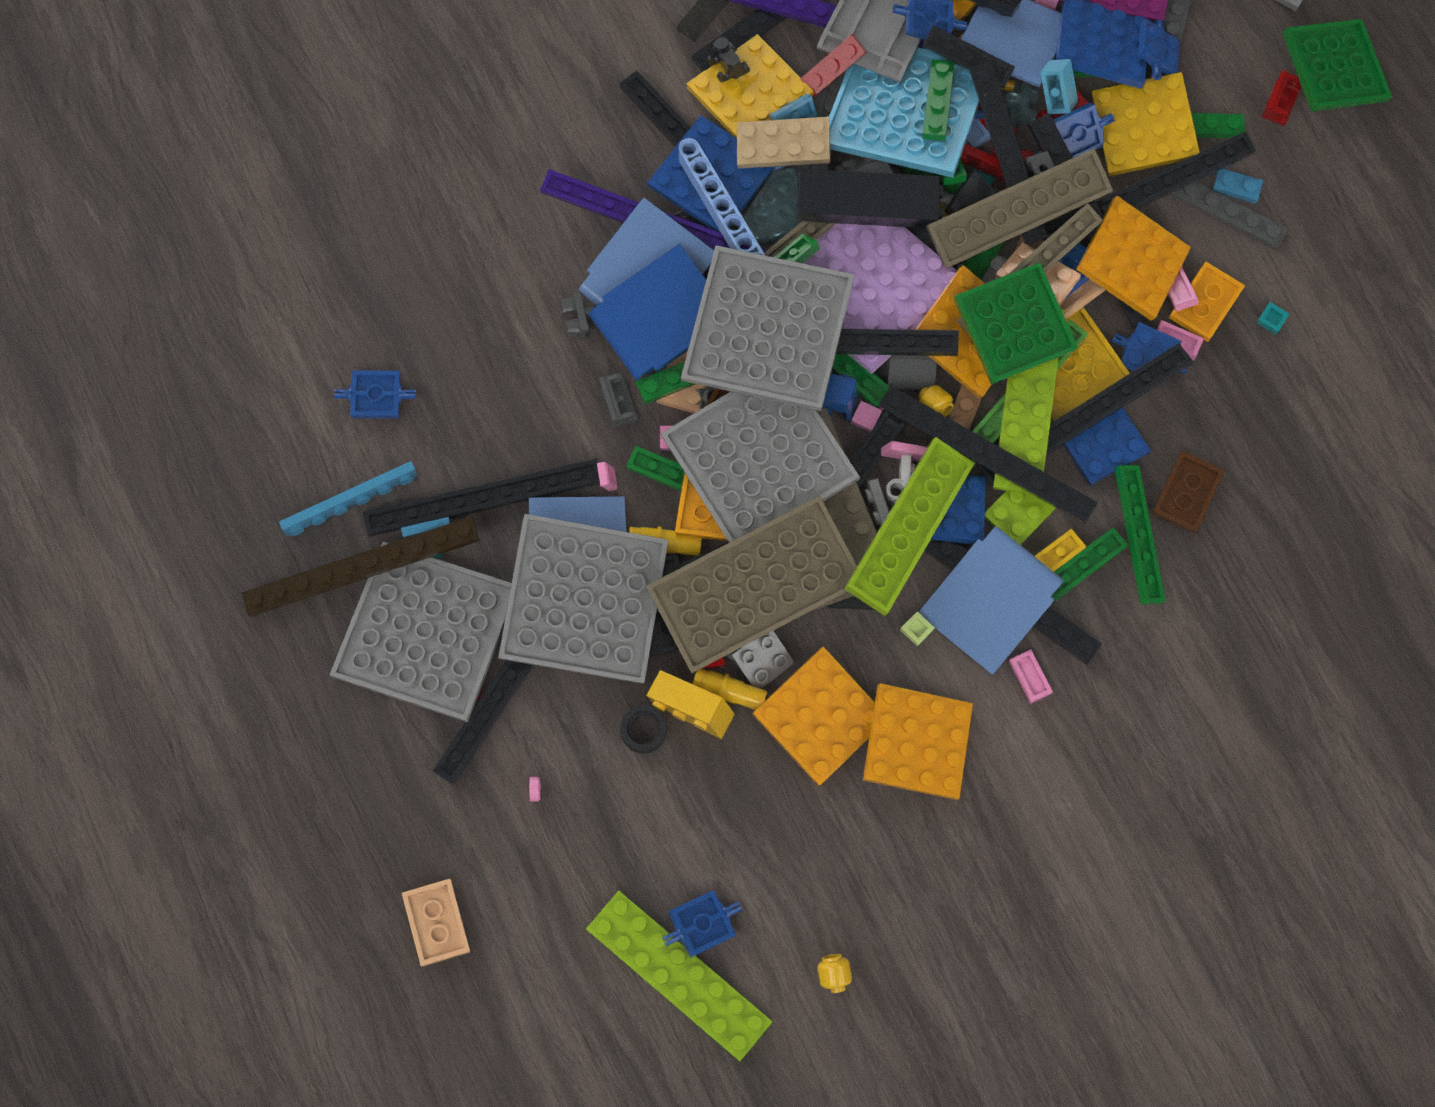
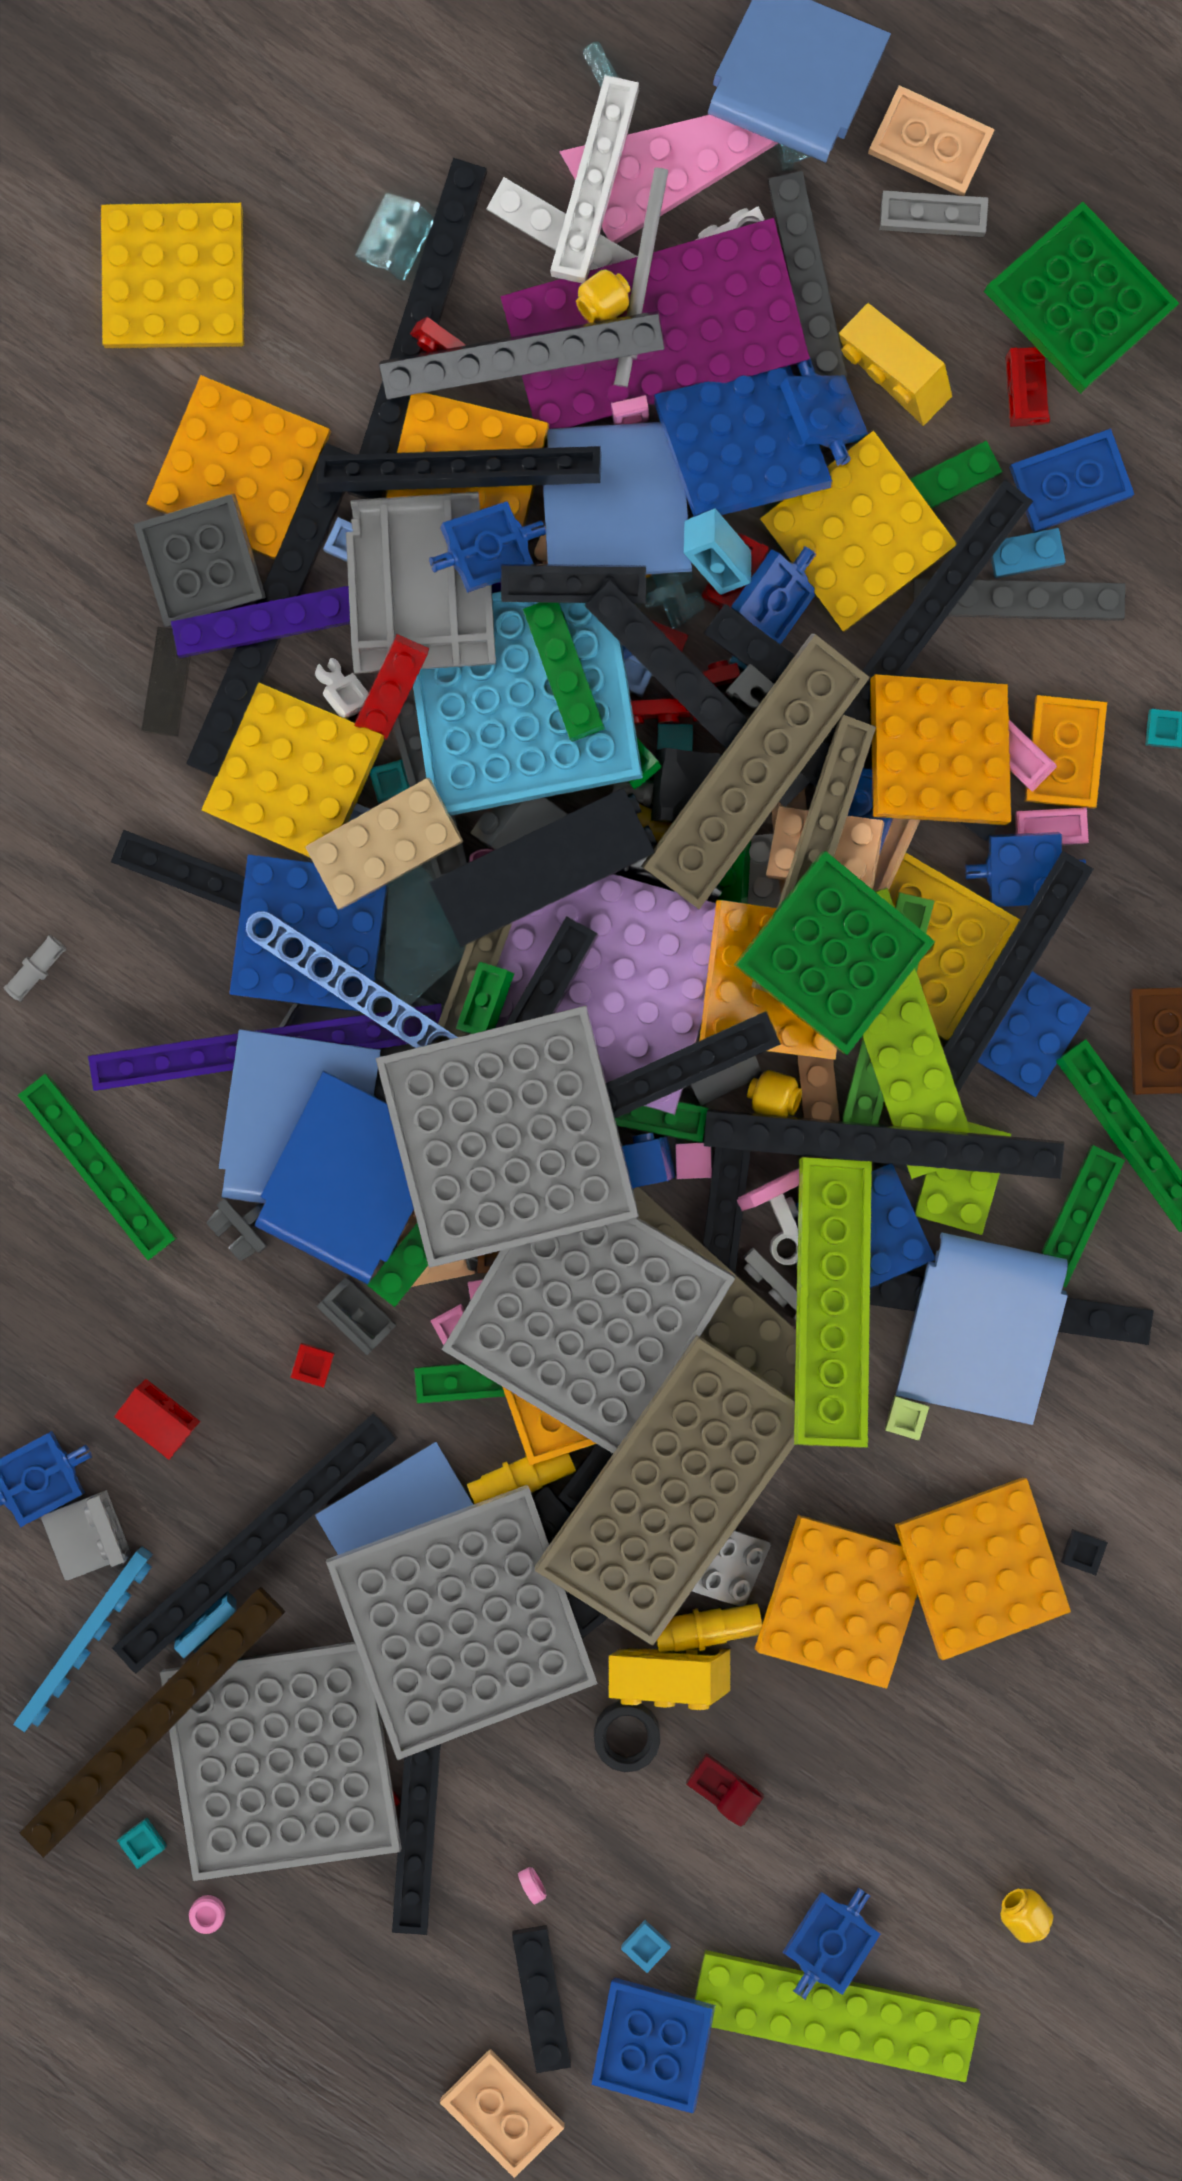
camera: 25 degrees left, 15 degrees up
bright pink tile [597,461,618,491] -> none
black piece [706,37,750,82] -> none
dark azure plate [770,94,818,120] -> none
bright pink tile [1009,649,1053,704] -> none
yellow plate [1035,529,1086,572] -> none
none -> light grey pin [3,935,67,1002]
none -> green plate [18,1074,177,1261]
none -> light grey bracket [41,1490,132,1580]
none -> red hinge [114,1379,201,1460]
none -> teal tile [117,1818,167,1869]
none -> bright pink tile [189,1895,226,1934]
none -> red plate [290,1343,335,1388]
none -> white plate [315,658,368,719]
none -> black plate [505,916,599,1026]
none -> black plate [512,1925,571,2074]
none -> blue plate [591,1977,716,2114]
none -> dark azure plate [621,1920,671,1973]
none -> dark red plate [686,1753,764,1827]
none -> yellow wedge [839,303,952,426]
none -> blue plate [1009,429,1135,533]
none -> black plate [1061,1529,1108,1576]

